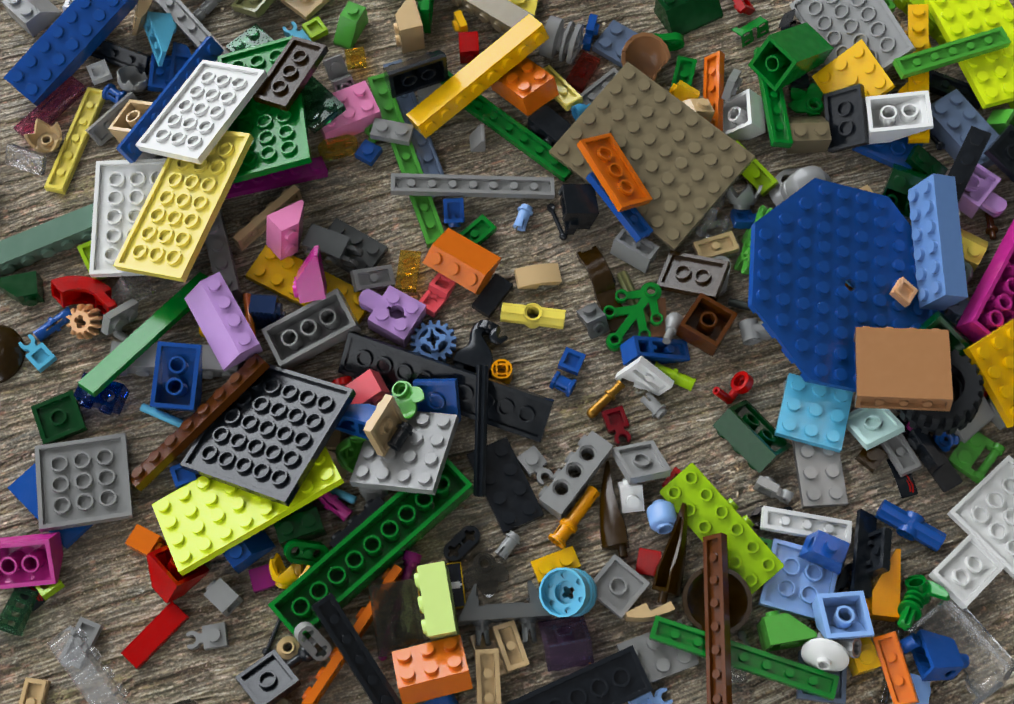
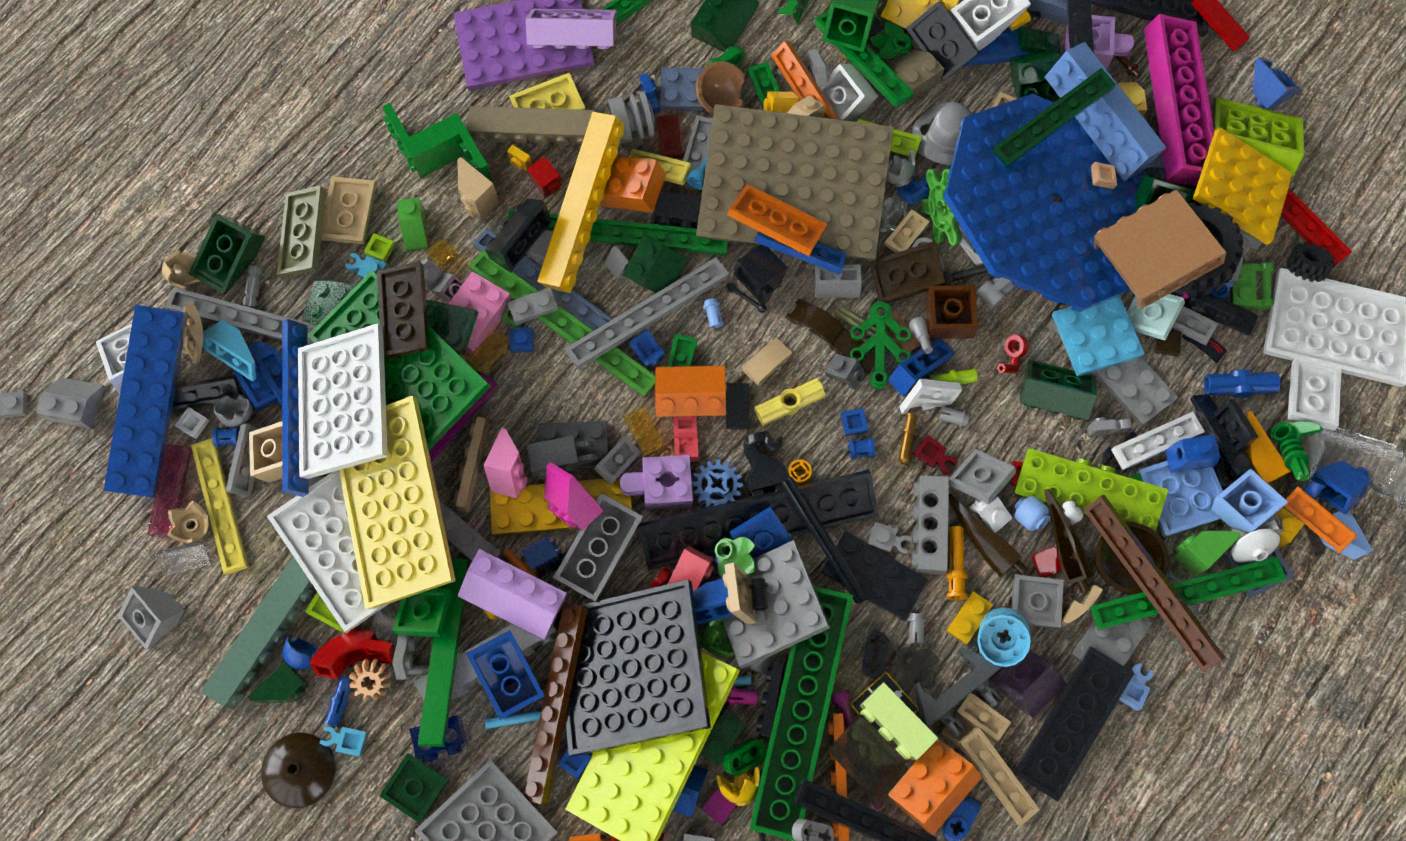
camera: 30 degrees left, 5 degrees up
none -> blue hair [282,636,318,670]
none -> green plate [392,589,453,637]
none -> dark green slope [623,235,689,293]
none -> dark green plate [992,68,1116,168]
none -> white arm [1062,501,1083,525]

